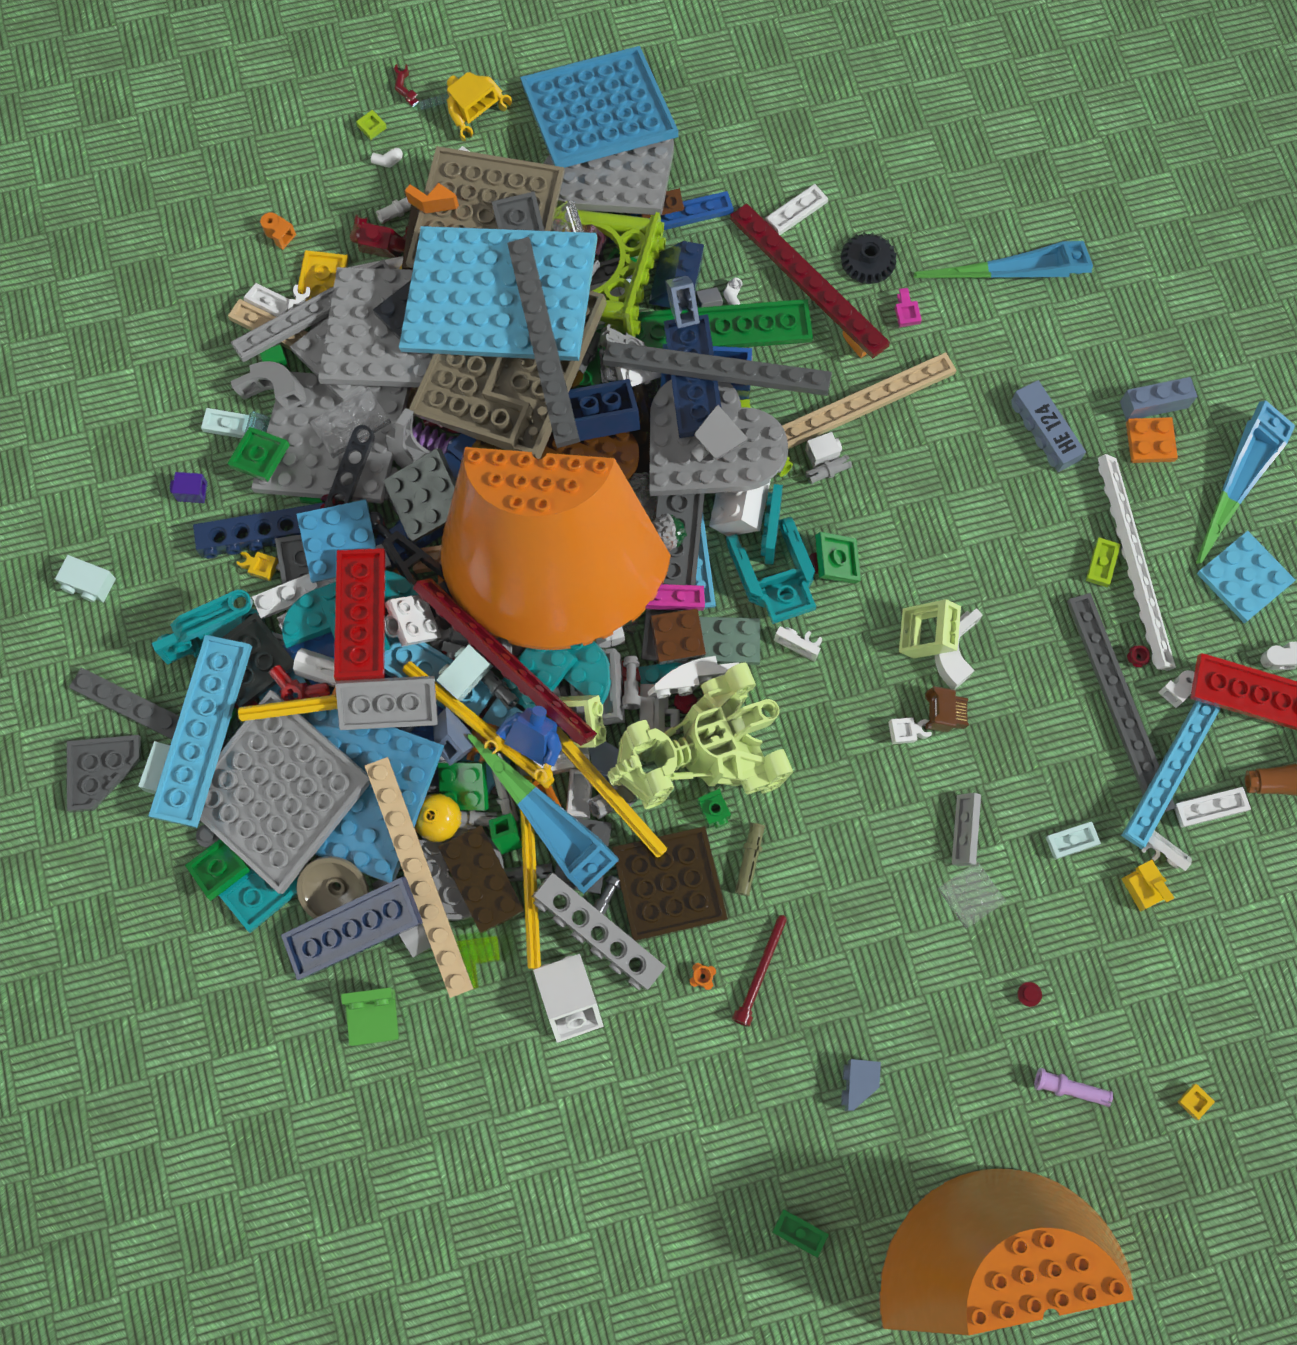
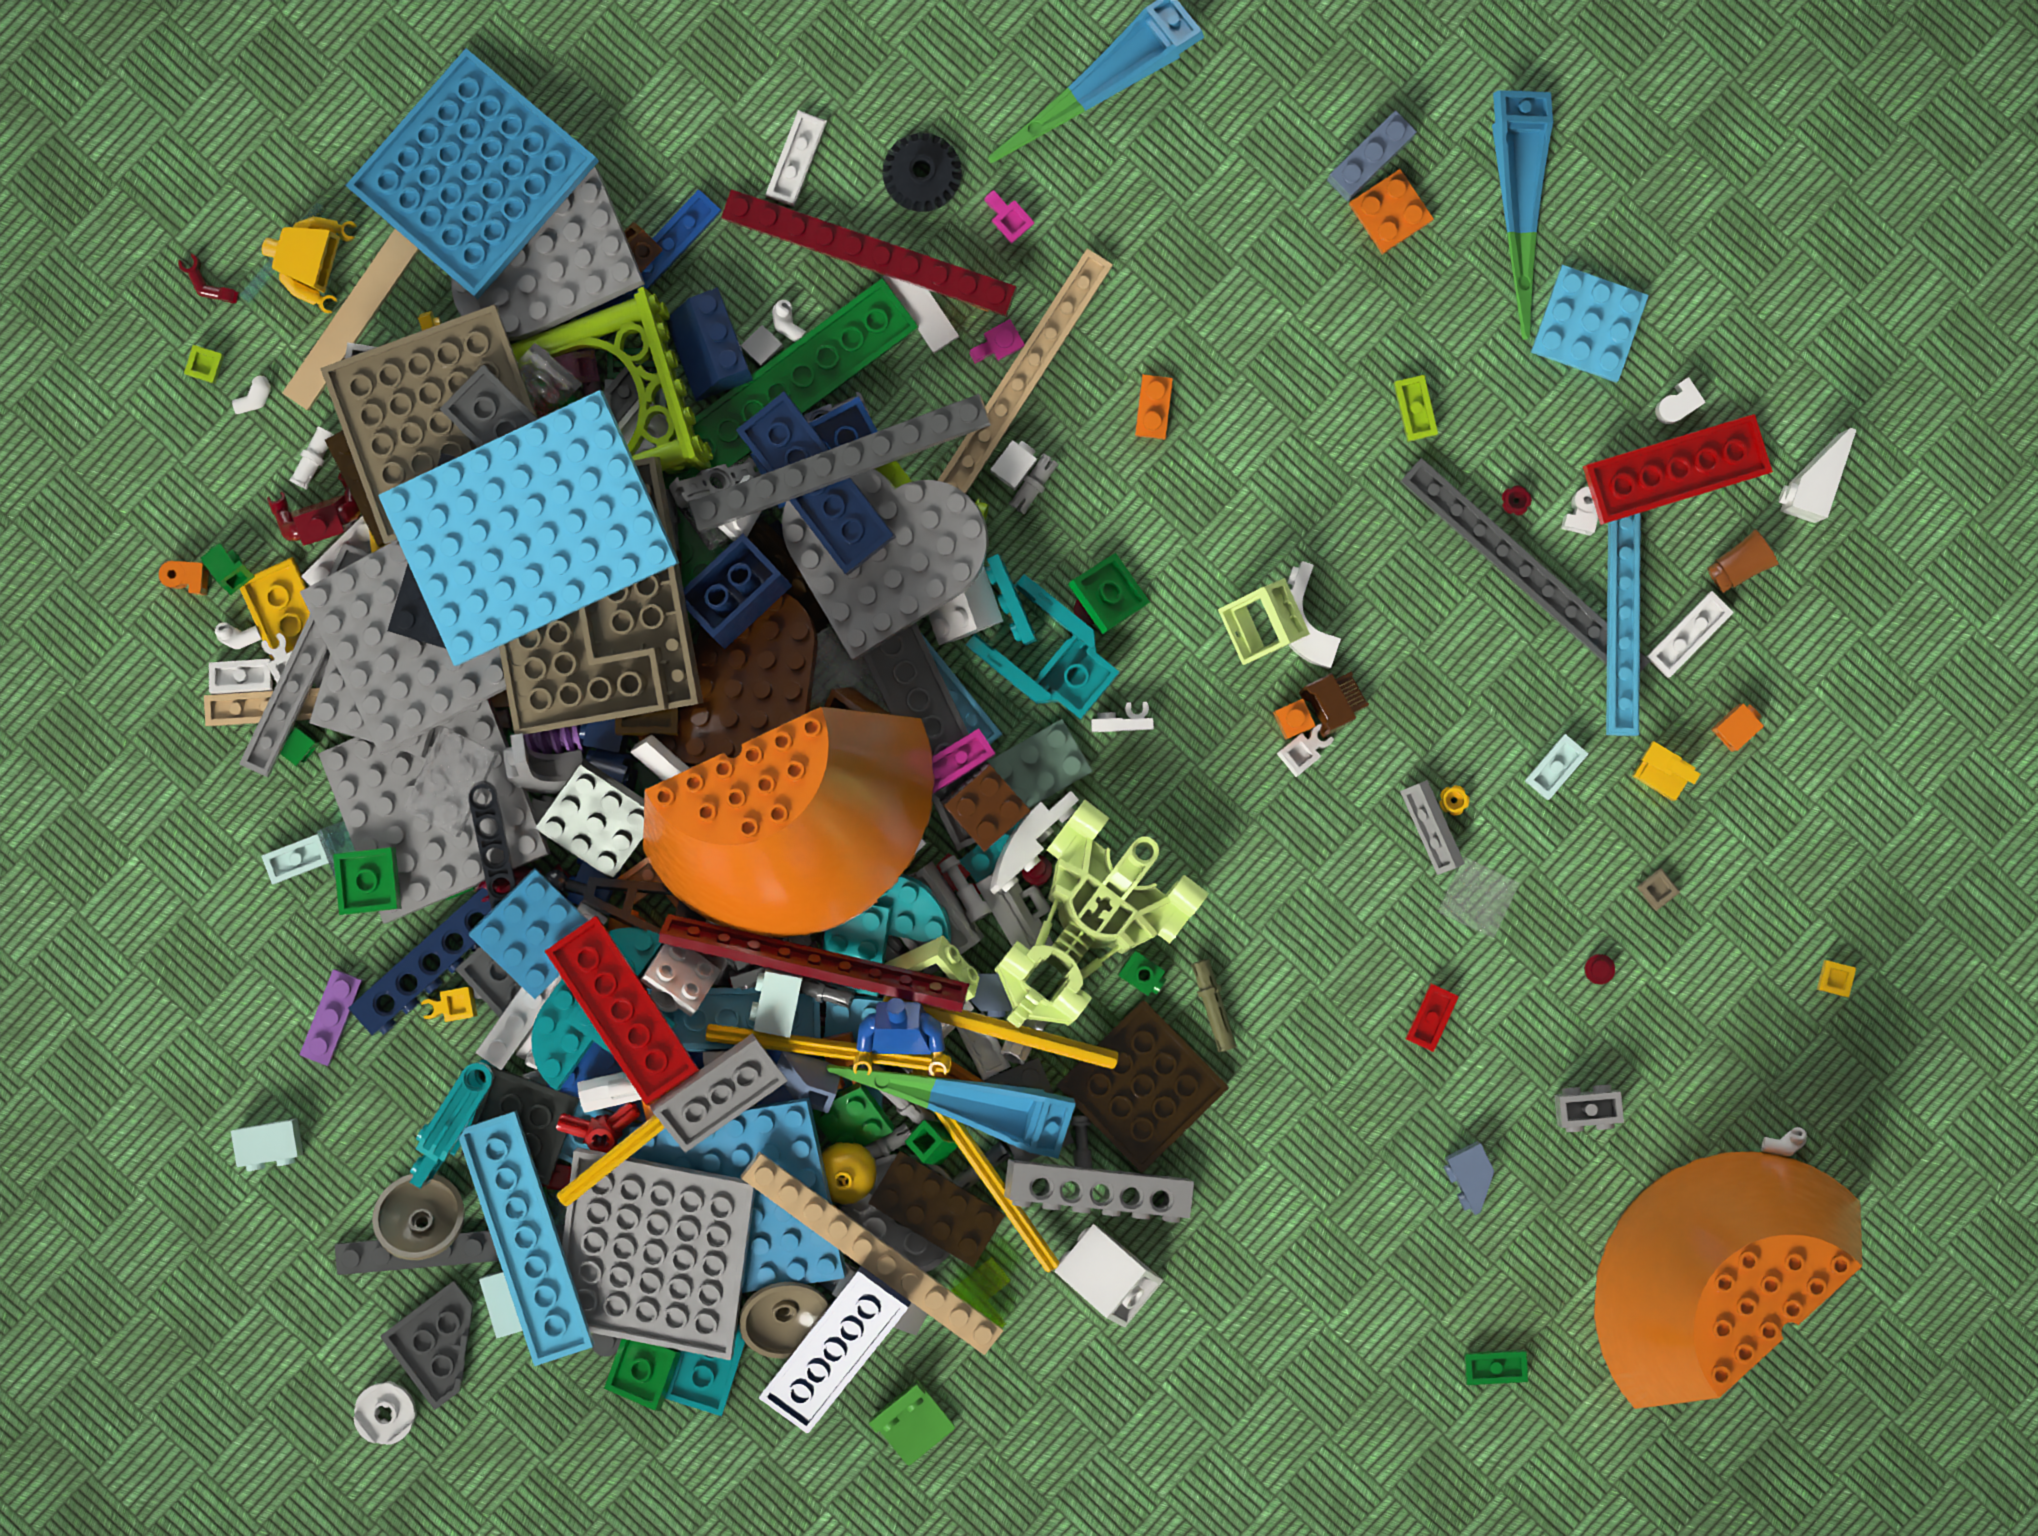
camera: 25 degrees left, 15 degrees up
dark purple brick [170,472,208,503] -> none
light grey arch [231,361,307,410] -> none
orange slope [405,183,459,214] -> none
dark grey plate [507,237,580,448] -> none
light grey piece [652,513,687,551] -> none
sand blue torso [666,276,700,328] -> none
light grey torso [690,405,748,462] -> none
orange plate [690,963,716,990] -> none
dark red piece [731,915,787,1027] -> none
sand blue brick [1011,380,1086,472] -> none
lavender pin [1034,1068,1113,1107] -> none
white plate [1098,454,1176,671] -> none
white plate [1142,830,1192,871] -> none
none -> green brick [200,543,255,595]
none -> white arm [215,622,262,649]
none -> tan tile [282,229,420,411]
none -> medium lavender plate [299,969,363,1066]
none -> white plate [354,1381,417,1445]
none -> dark tan dish [372,1174,465,1260]
none -> white tile [883,276,959,354]
none -> dark pink plate [969,319,1025,364]
none -> orange plate [1135,374,1173,440]
none -> orange brick [1273,699,1316,740]
none -> red plate [1405,983,1459,1052]
none -> yellow plate [1439,785,1469,815]
none -> light grey brick [1554,1085,1624,1132]
none -> dark tan tile [1636,868,1680,911]
none -> orange brick [1711,703,1764,752]
none -> white arm [1761,1127,1807,1157]

